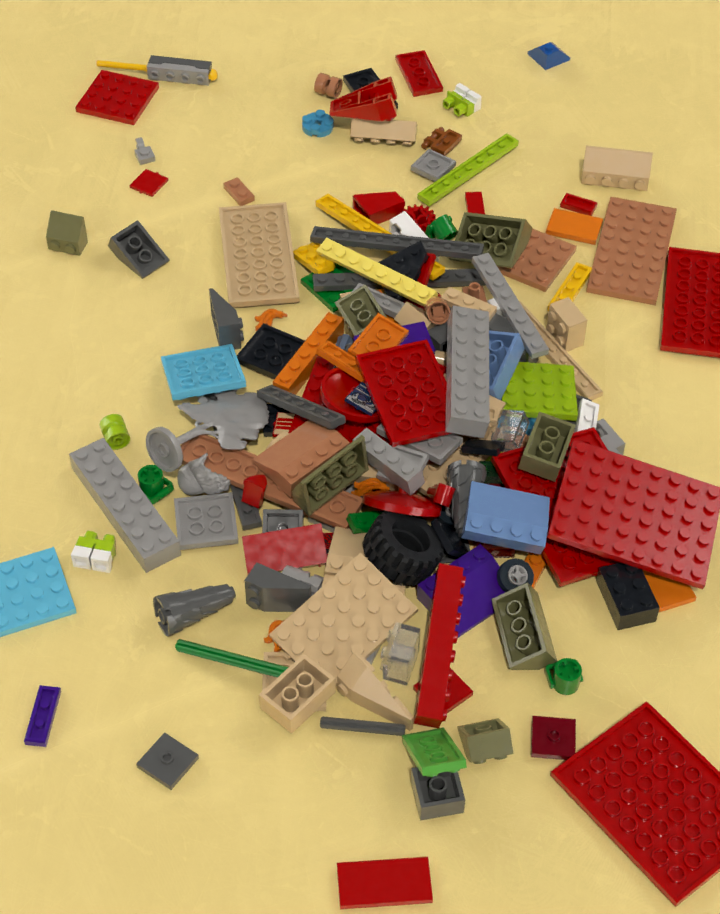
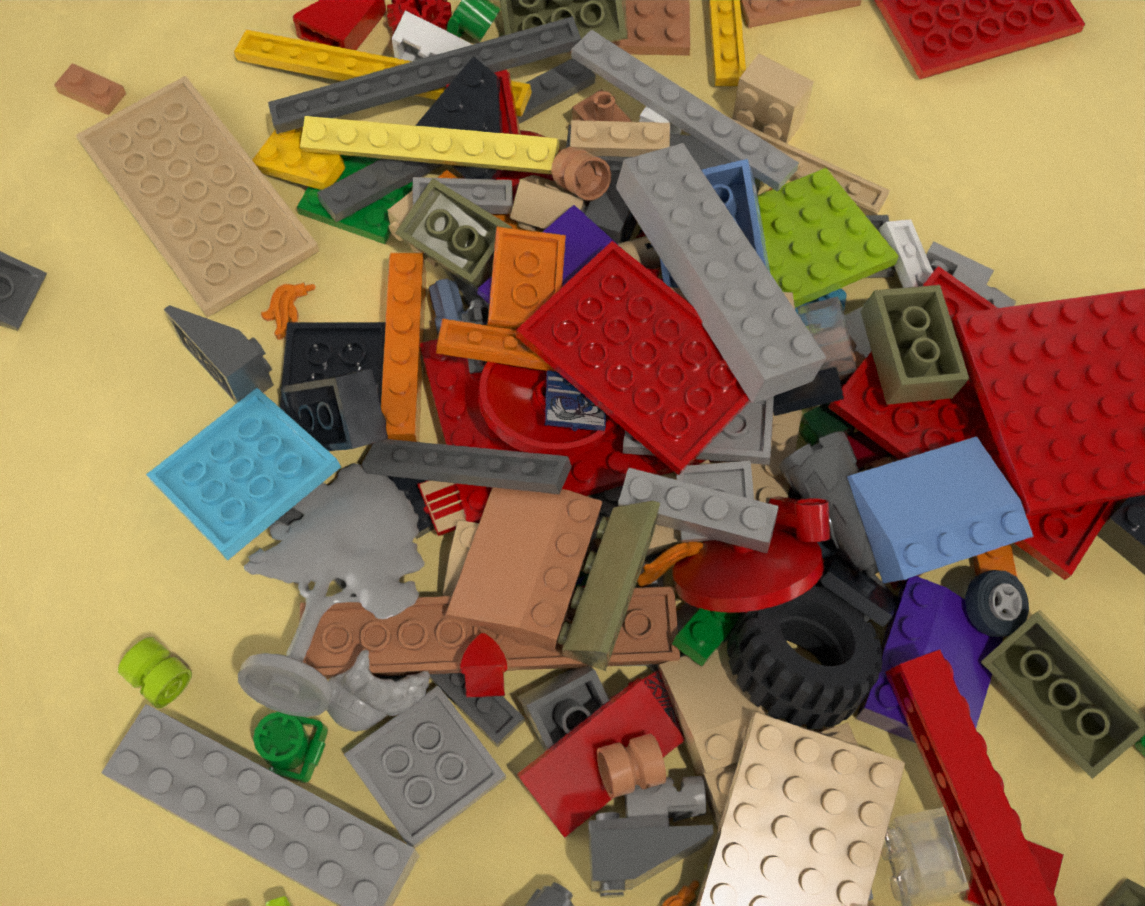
camera: 30 degrees left, 15 degrees up
none -> black slope [280,368,388,451]
none -> nougat wheel [597,734,666,799]

